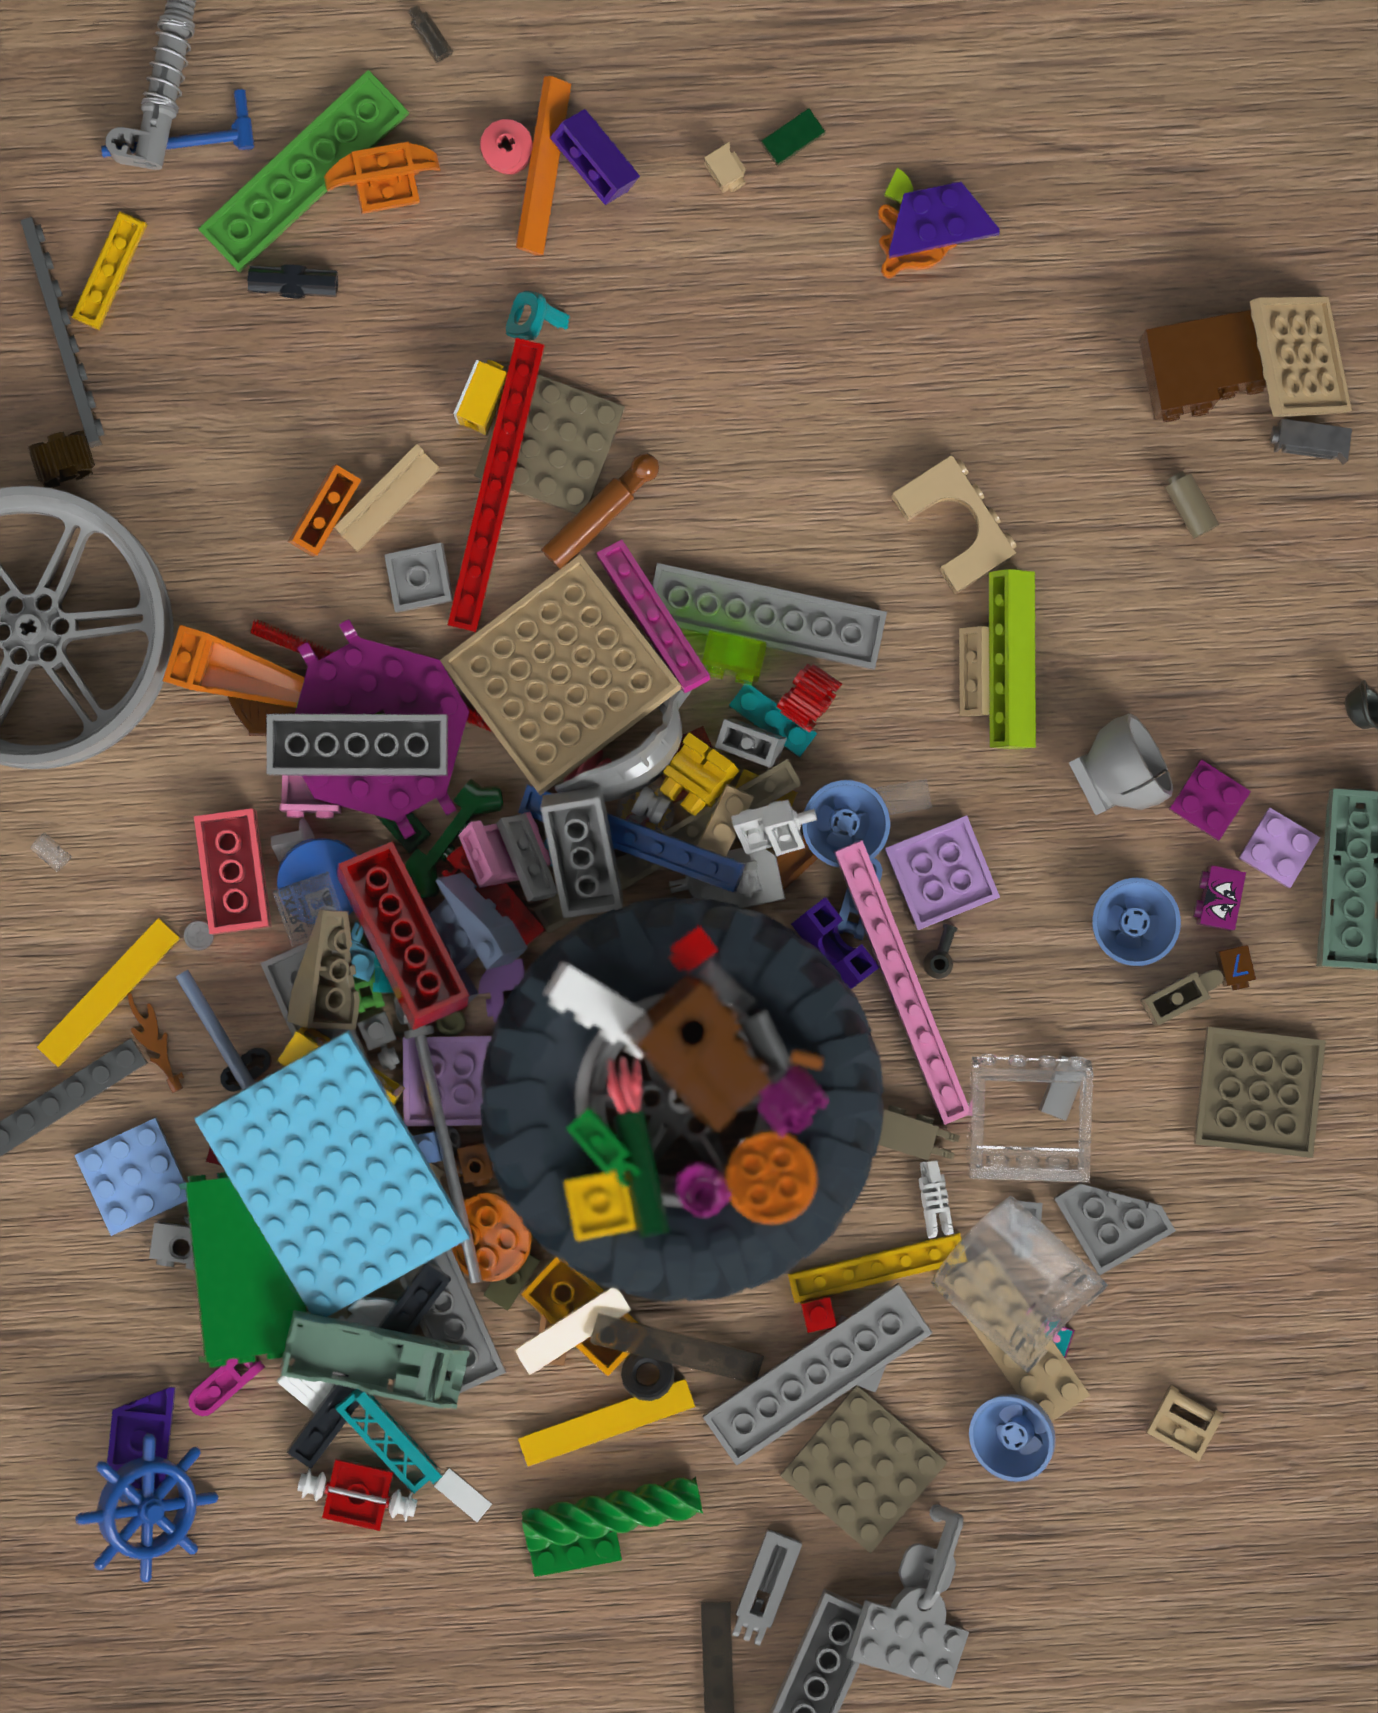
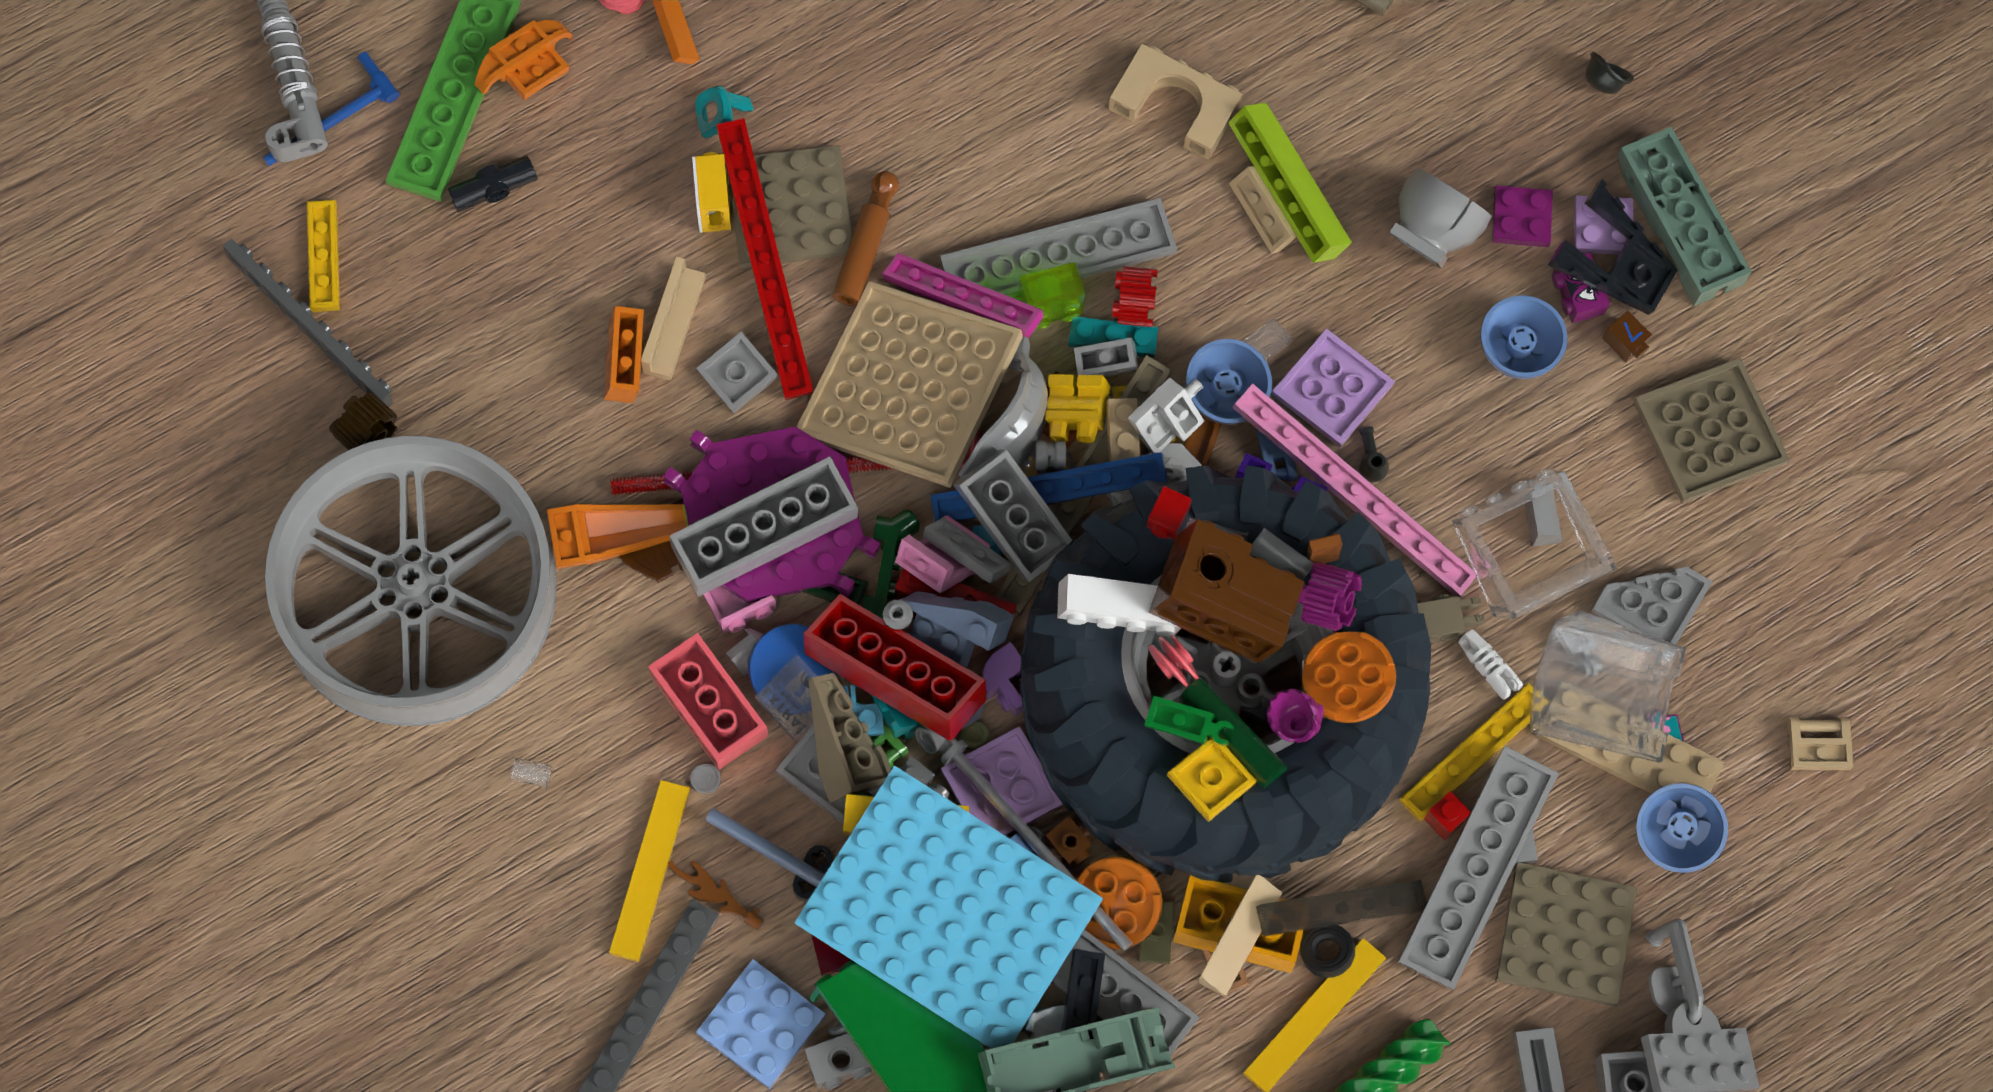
camera: 30 degrees left, 15 degrees down
dark tan hinge [1140,969,1224,1026] -> none
none -> light grey plate [883,600,913,630]
none -> black wing [1548,179,1678,315]

